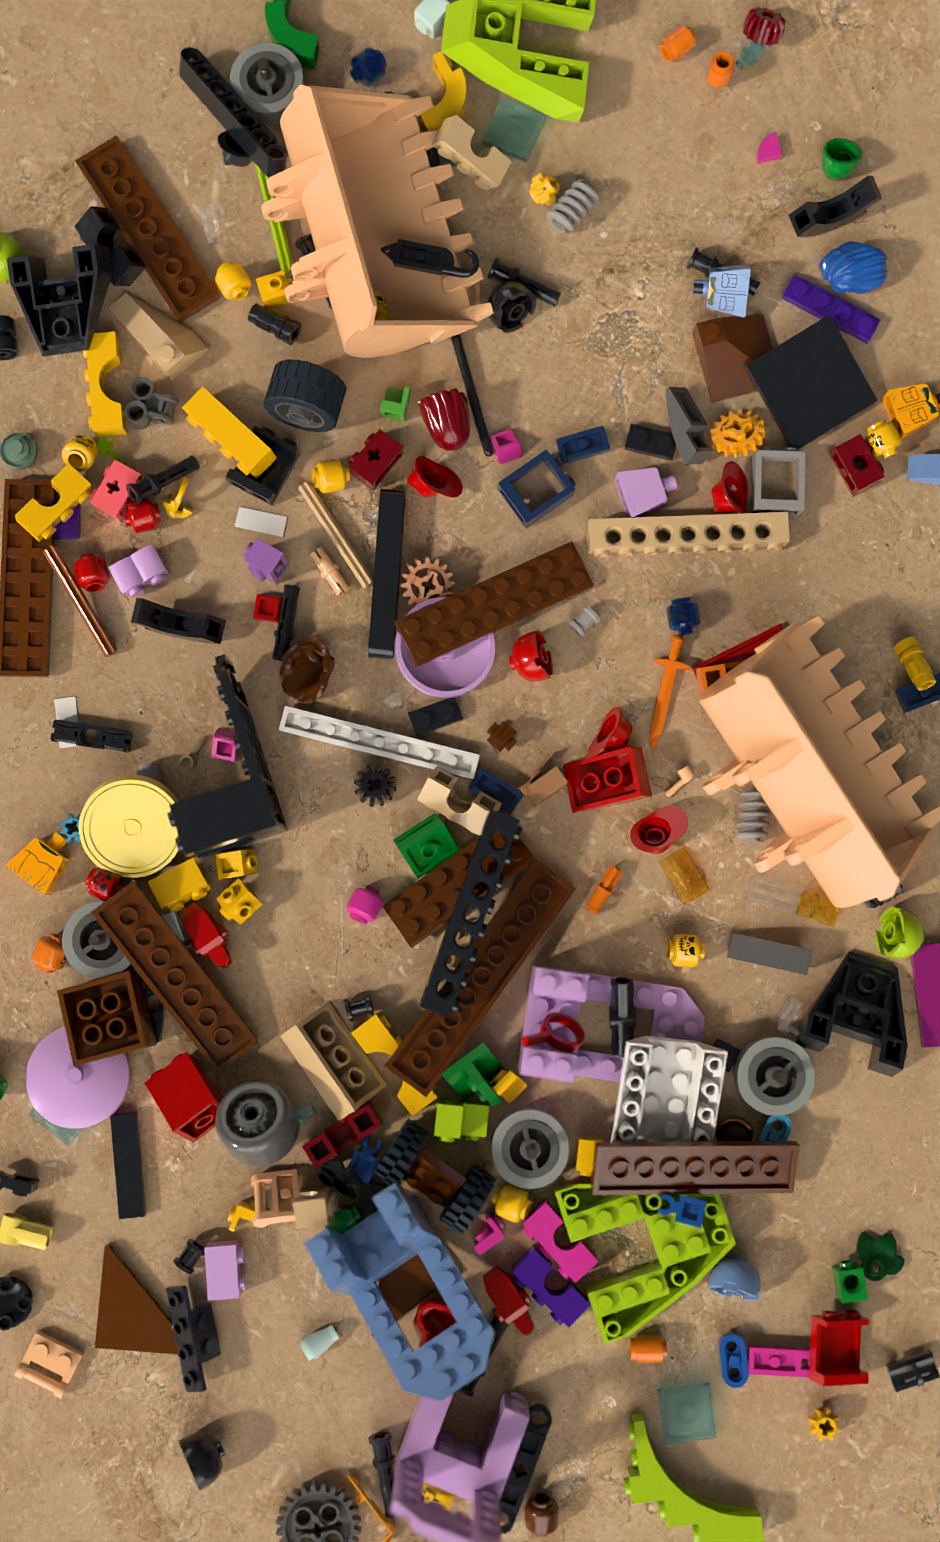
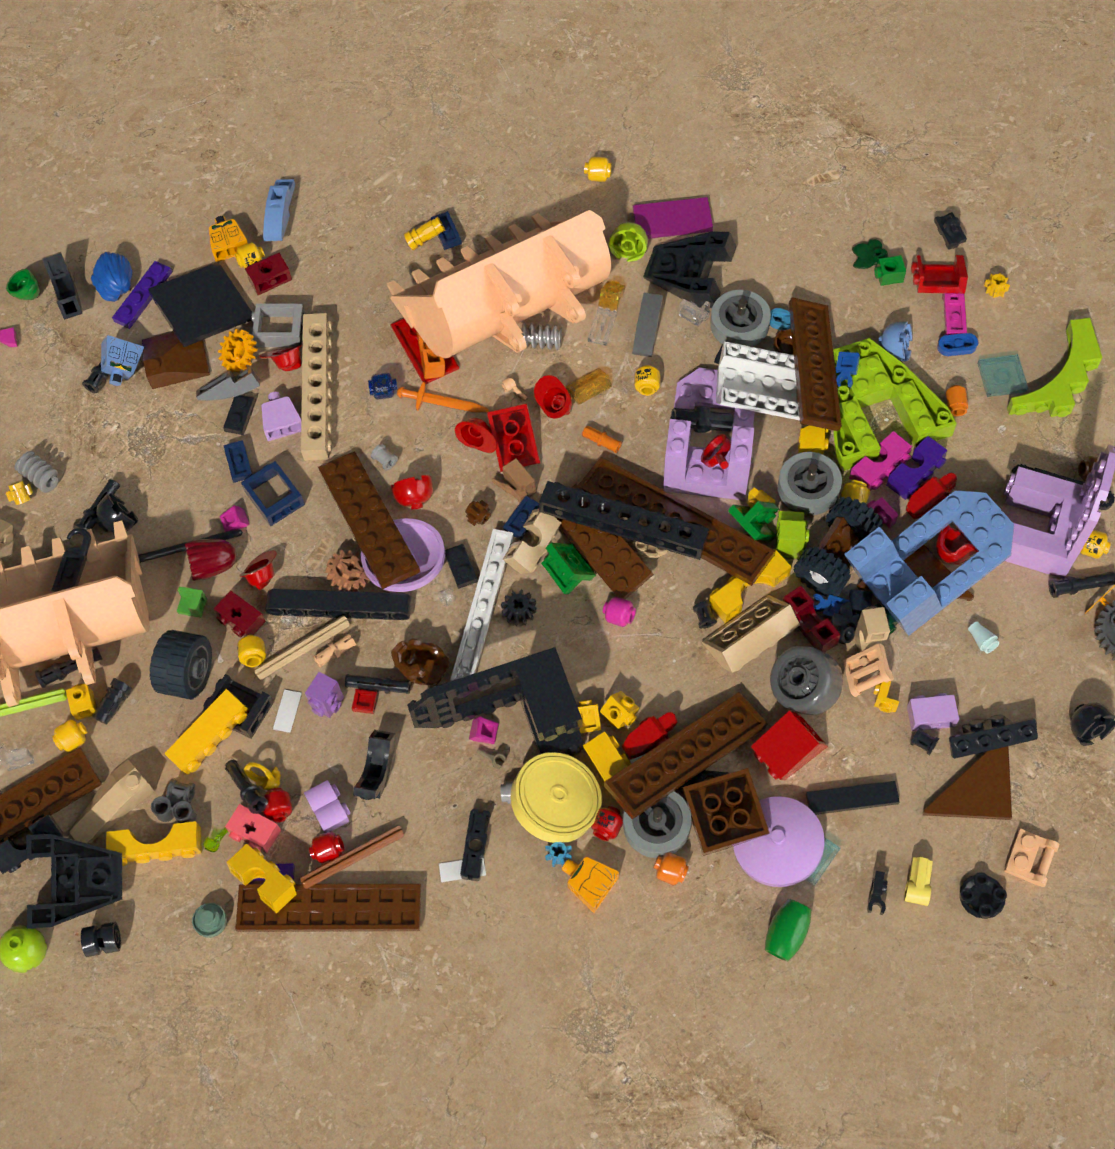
camera: 85 degrees left, 20 degrees down
yellow head [62,434,98,471] -> none

